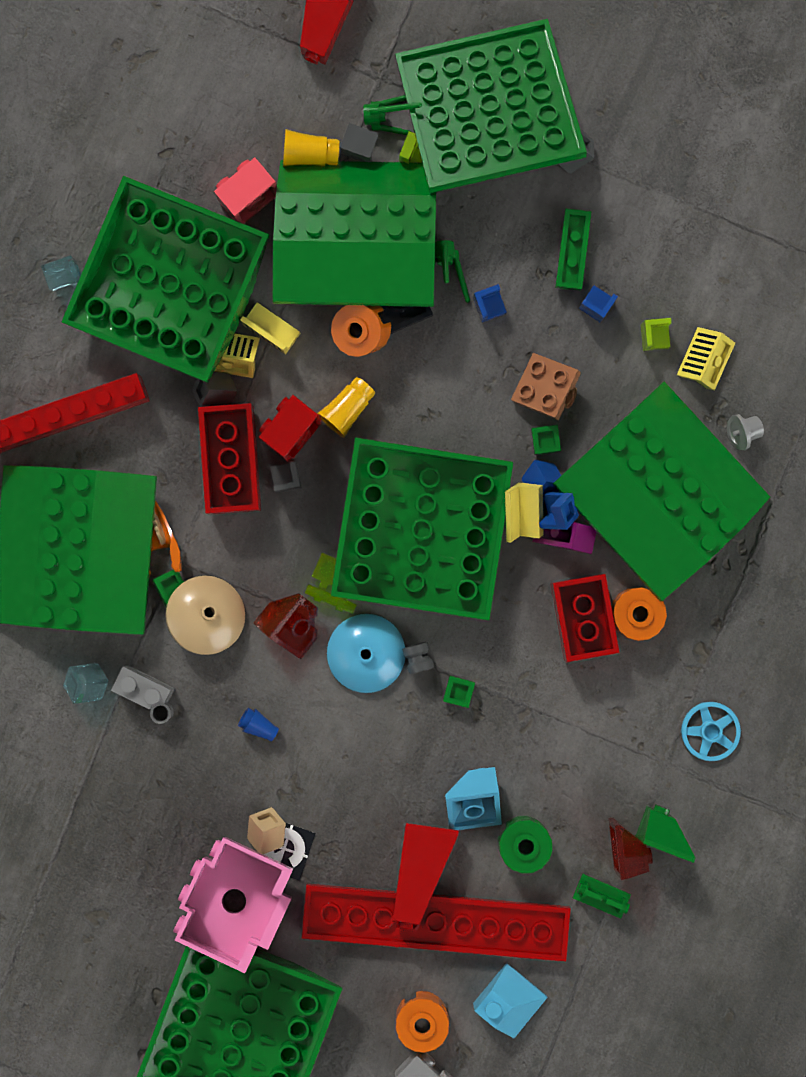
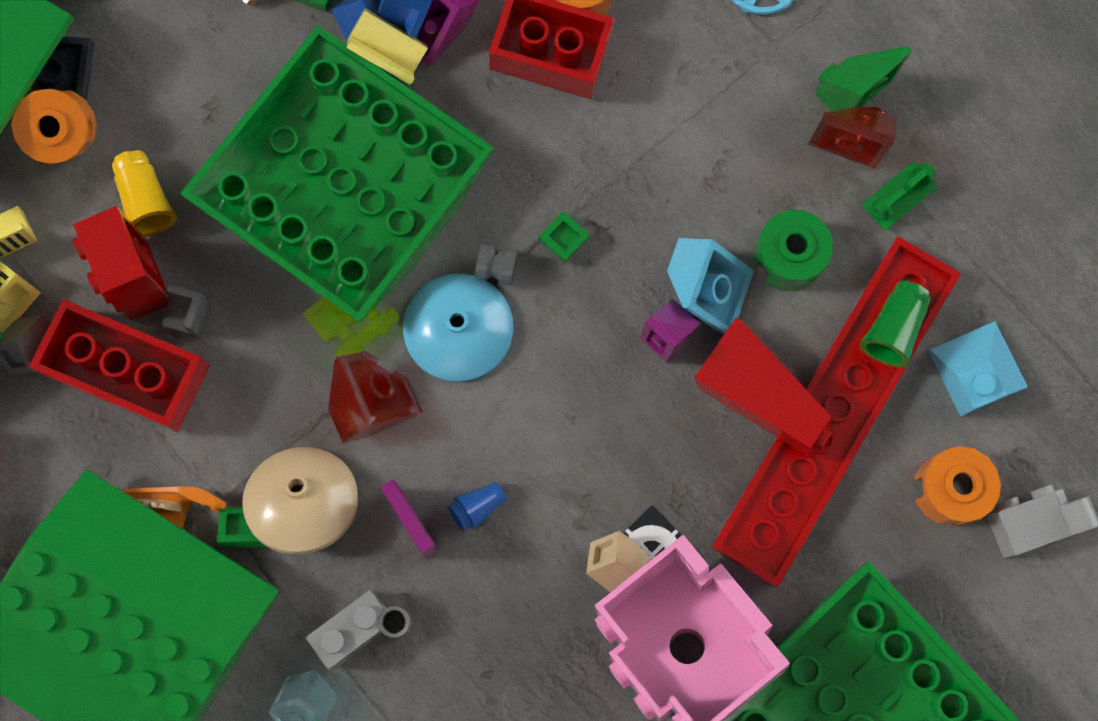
camera: 70 degrees left, 10 degrees down
none -> magenta tile [381,480,438,559]
none -> magenta slope [640,299,700,363]
none -> green plant [860,281,931,367]

